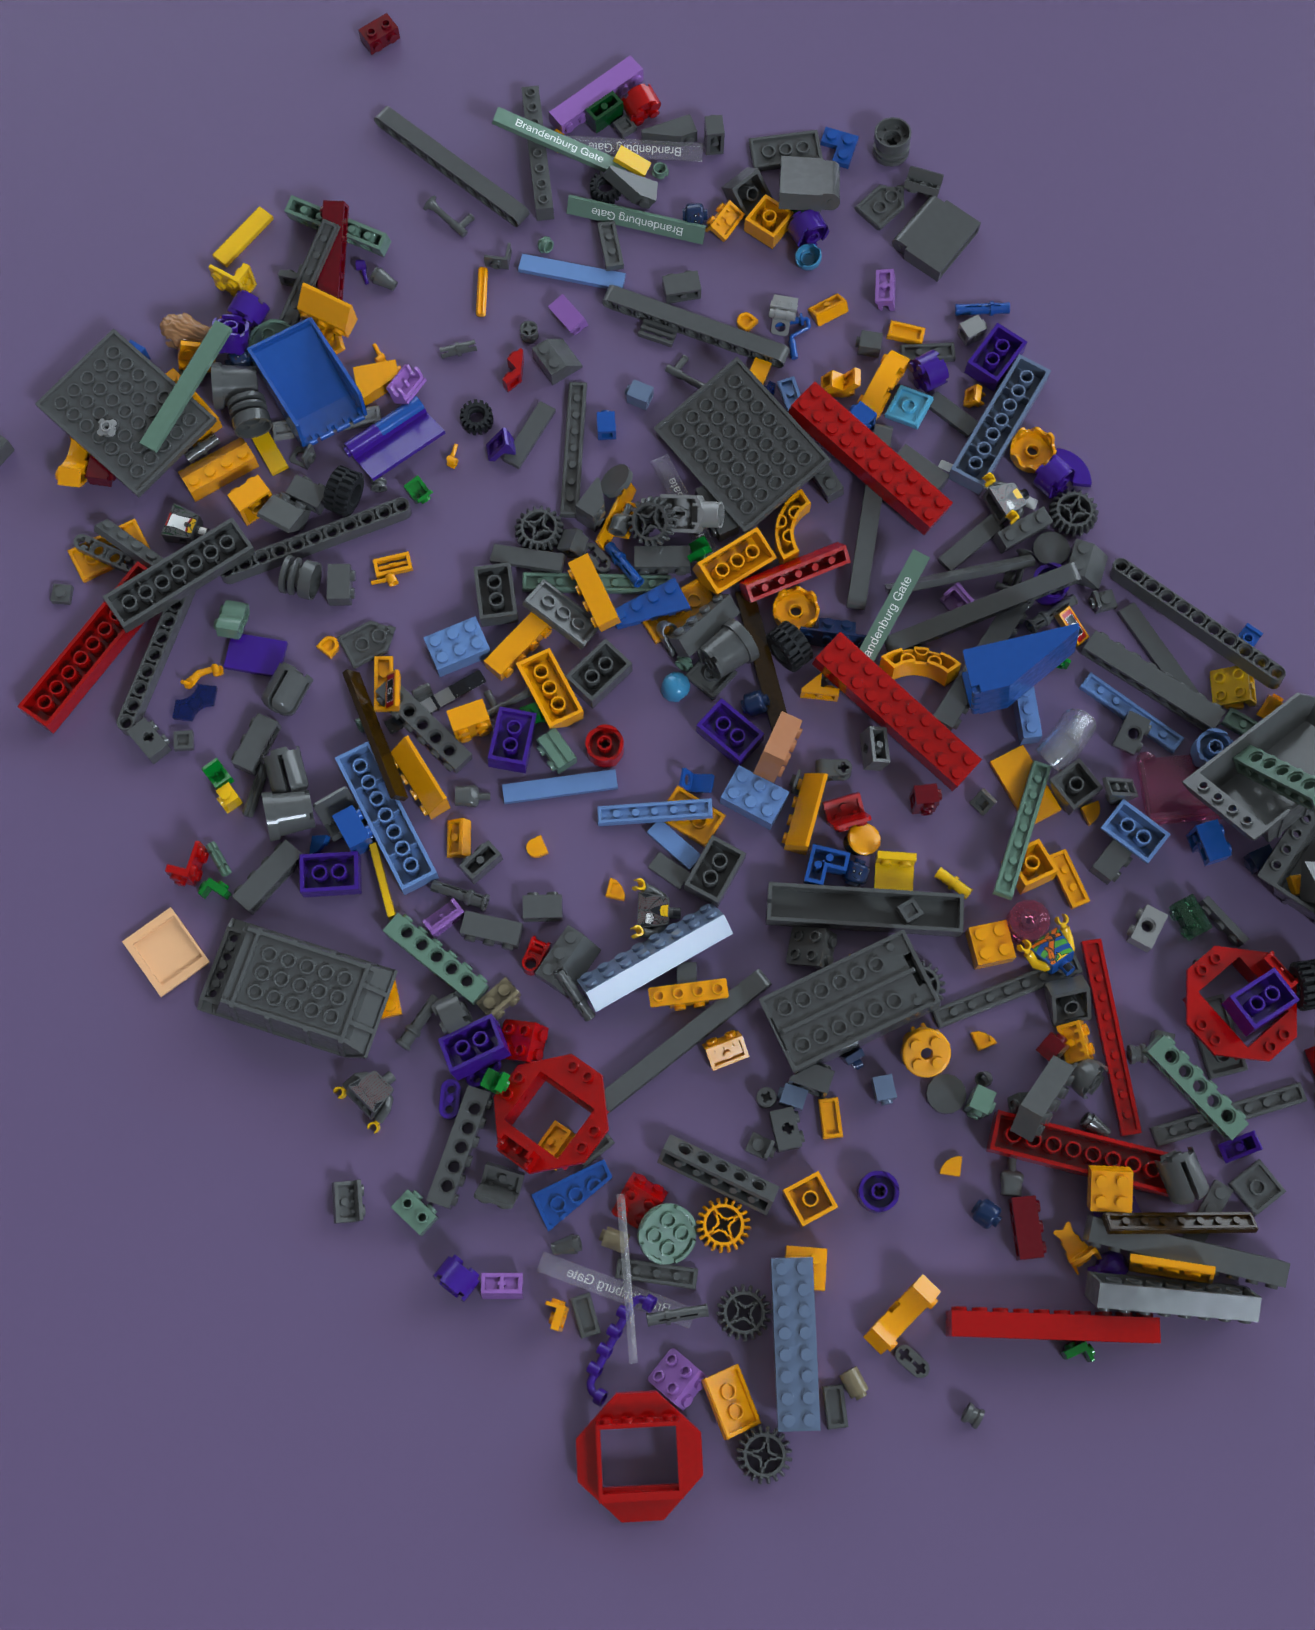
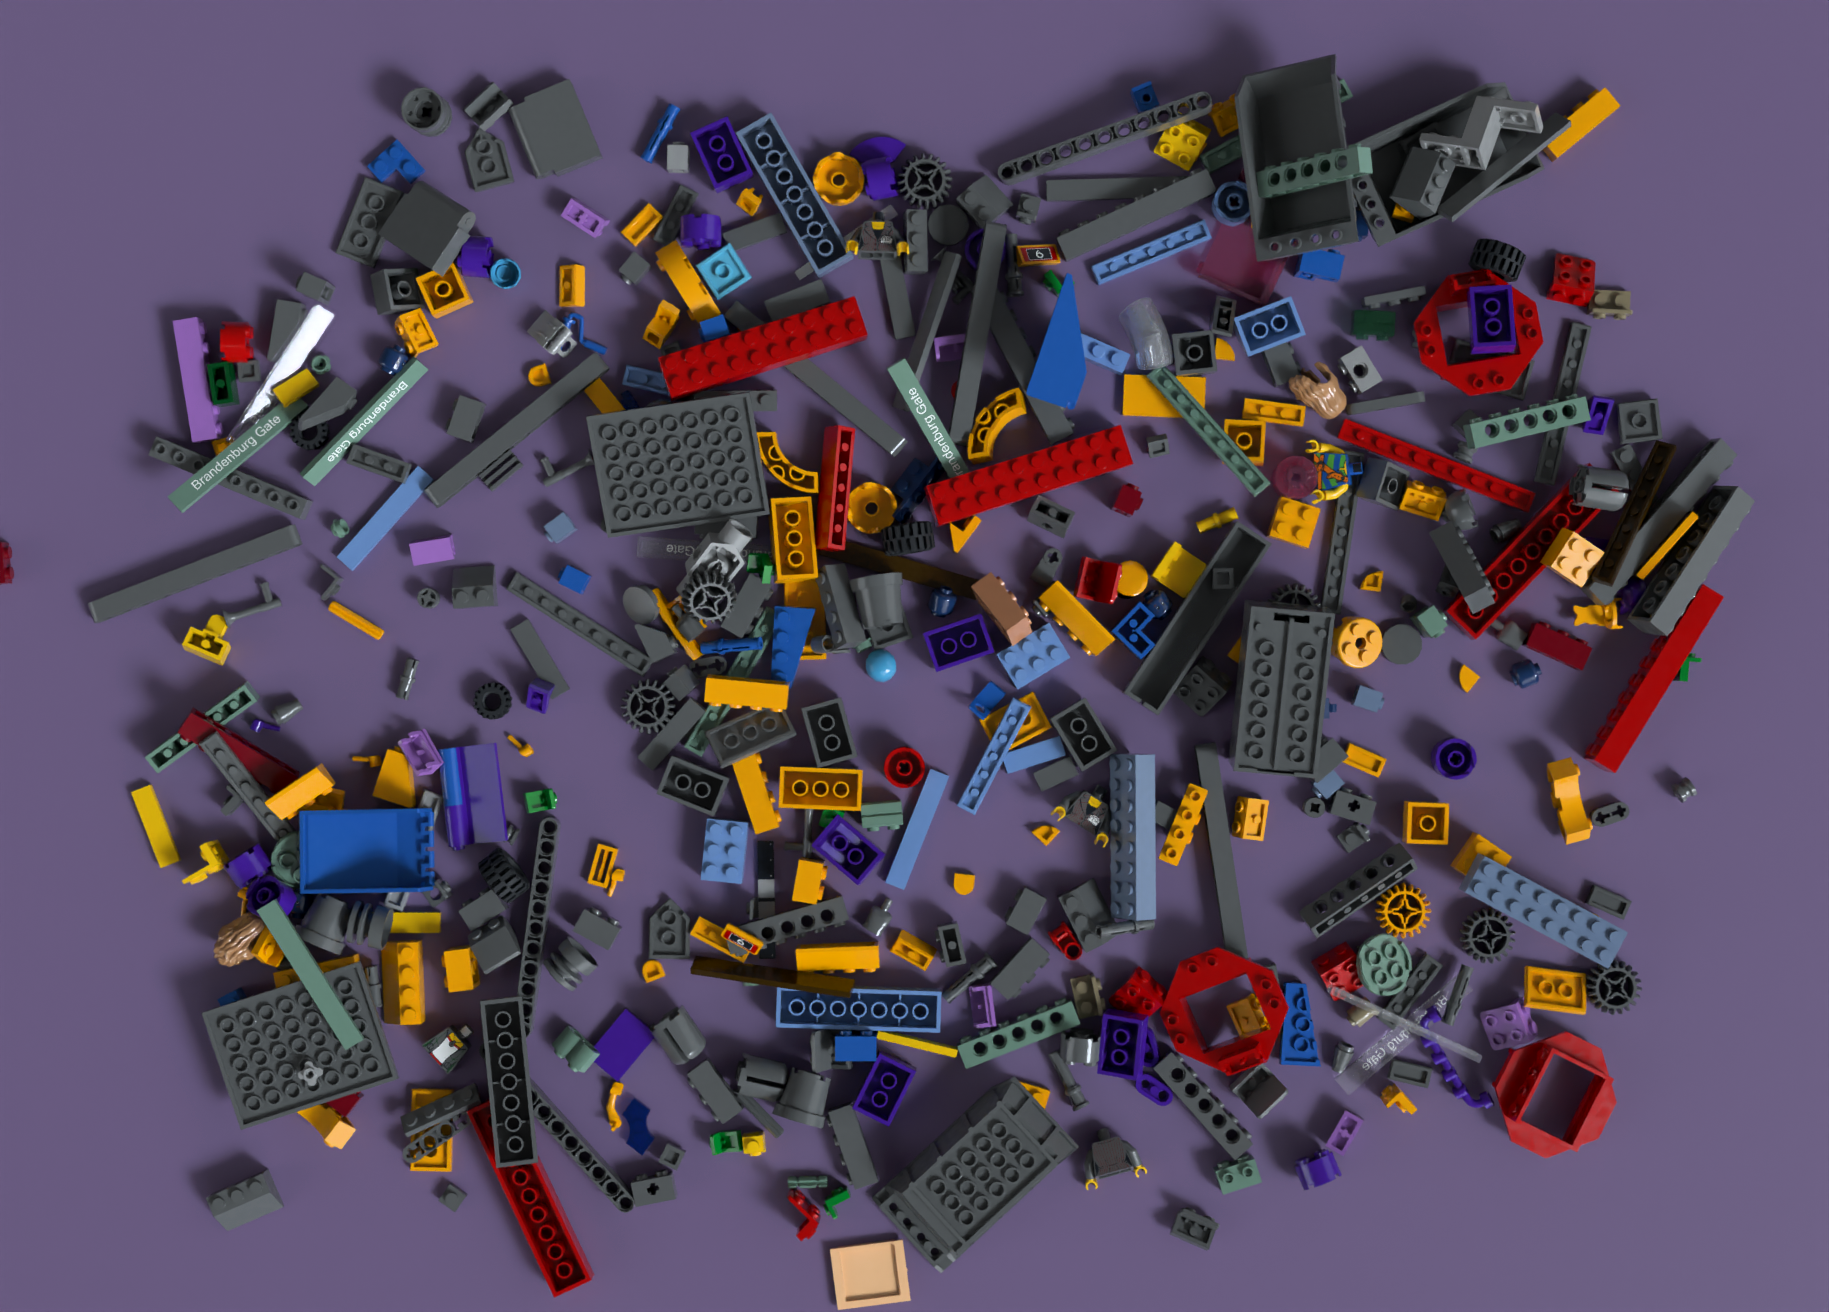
camera: 55 degrees left, 15 degrees up
blue tile [309,835,330,854] -> none
green bracket [480,1068,510,1094] -> none
red slope [502,348,524,392] -> none
dark tan brick [839,1366,869,1400] -> none
dark red brick [1036,1032,1070,1061] -> none
dark grey brick [1111,711,1152,755] -> none
none -> yellow brick [182,615,231,666]
none -> medium nougat hair [1289,361,1347,419]
none -> dark grey beam [1346,391,1426,416]

